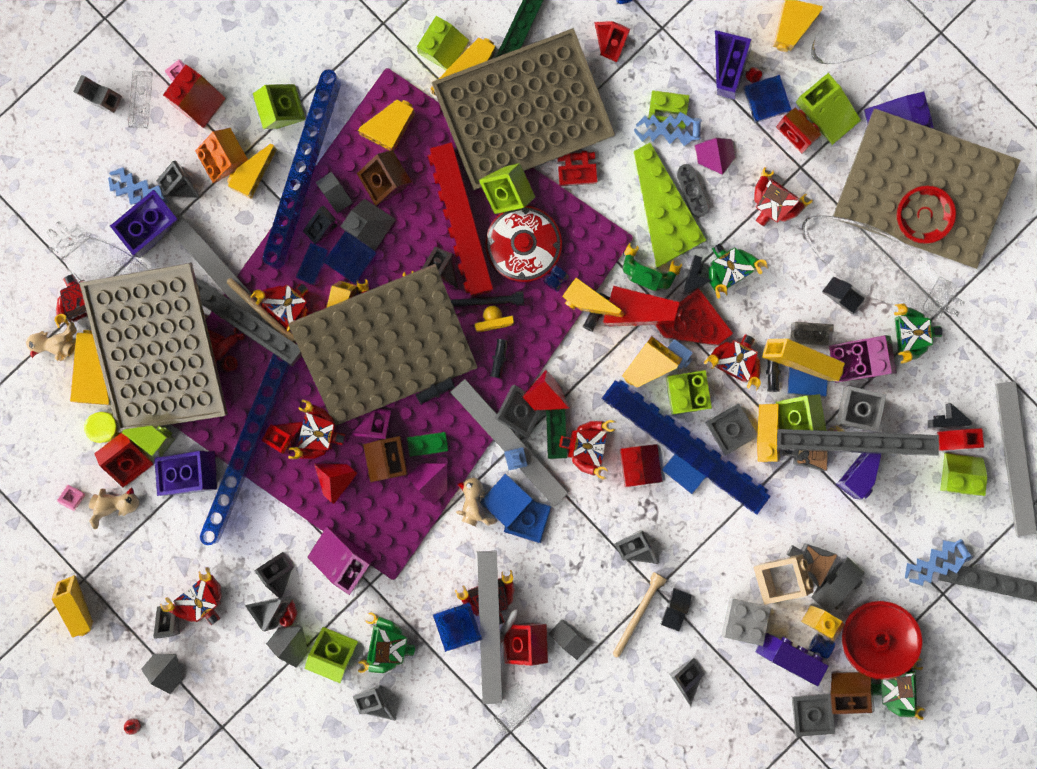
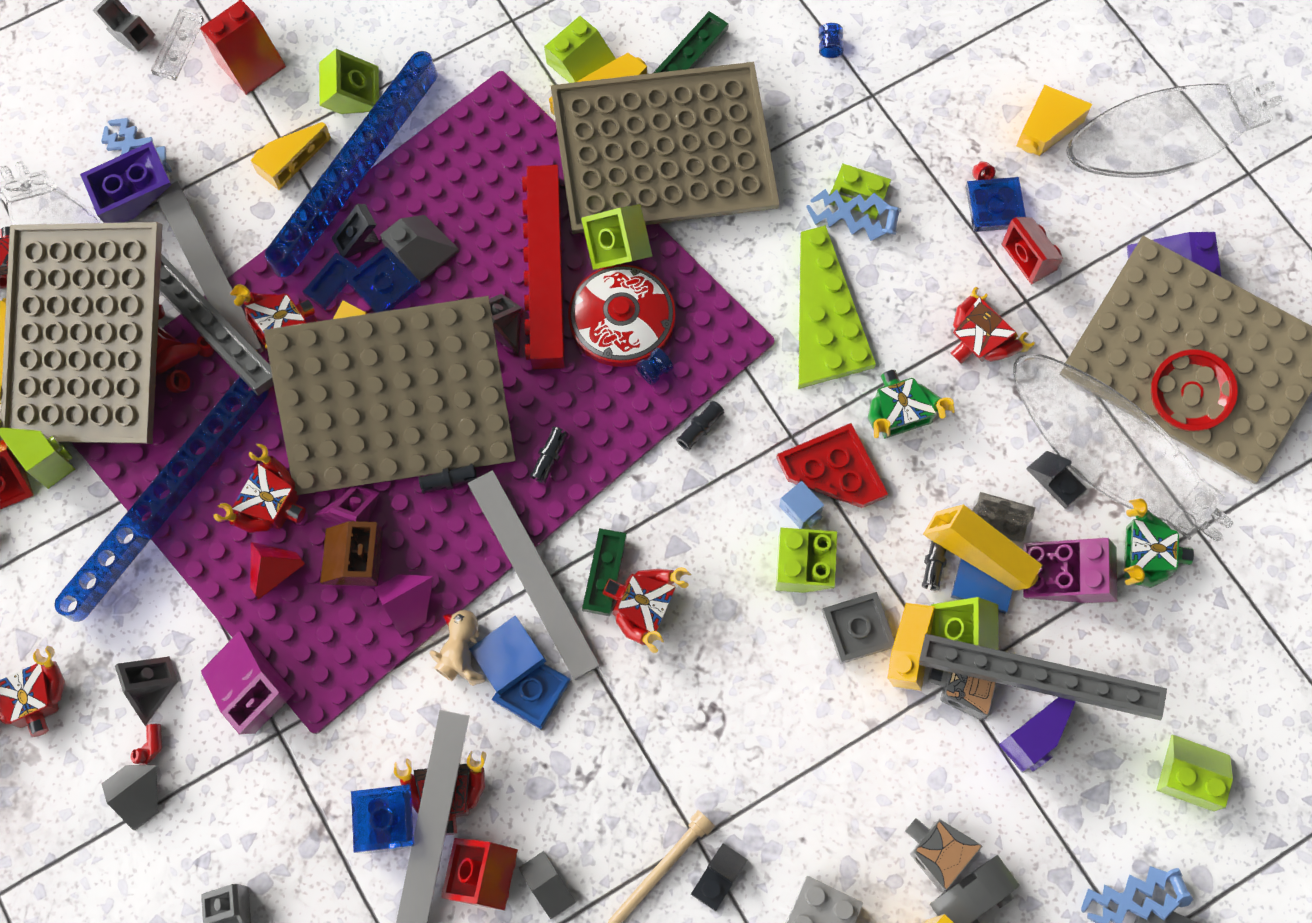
camera: 15 degrees right, 15 degrees down
dark purple slope [154,451,218,496] -> none
dark grey slope [156,160,201,198] -> none
orange slope [195,128,248,183] -> none
tan piece [227,278,296,343] -> none
dark grey slope [245,596,293,632] -> none
red slope [261,422,303,455] -> none
lime slope [304,627,358,683] -> none
dark grey slope [316,172,353,214] -> none
reddish brown slope [357,150,412,206] -> none
yellow slope [358,100,415,151] -> none
torso [358,613,415,673] -> none
green plate [407,432,448,457] -> none
black piece [450,291,524,307] -> none
yellow tile [475,306,514,333] -> none
dark grey plate [495,385,542,438] -> none
light grey piece [500,609,519,644] -> none
medium blue tile [504,447,527,471] -> none
red slope [523,370,570,411] -> none
red plate [557,150,597,186] -> none
yellow slope [562,278,625,317] -> none
red slope [594,21,630,62] -> none
clear blue brick [601,380,771,515] -> none
red slope [603,286,684,327] -> none
dark grey slope [614,530,658,564] -> none
red slope [619,444,663,487] -> none
yellow slope [622,336,682,387] -> none
green torso [623,243,682,291] -> none
blue tile [662,440,716,494] -> none
dark grey beam [677,164,709,218] -> none
black slope [682,255,712,295] -> none
magenta slope [695,138,736,175] -> none
torso [704,334,761,391] -> none
dark purple wedge [715,30,752,100] -> none
tan window [753,554,814,605] -> none
lime slope [795,73,861,145] -> none
light grey brick [835,386,886,433] -> none
black slope [927,403,972,428] -> none
red slope [937,428,984,451] -> none
light grey tile [995,381,1037,536] -> none

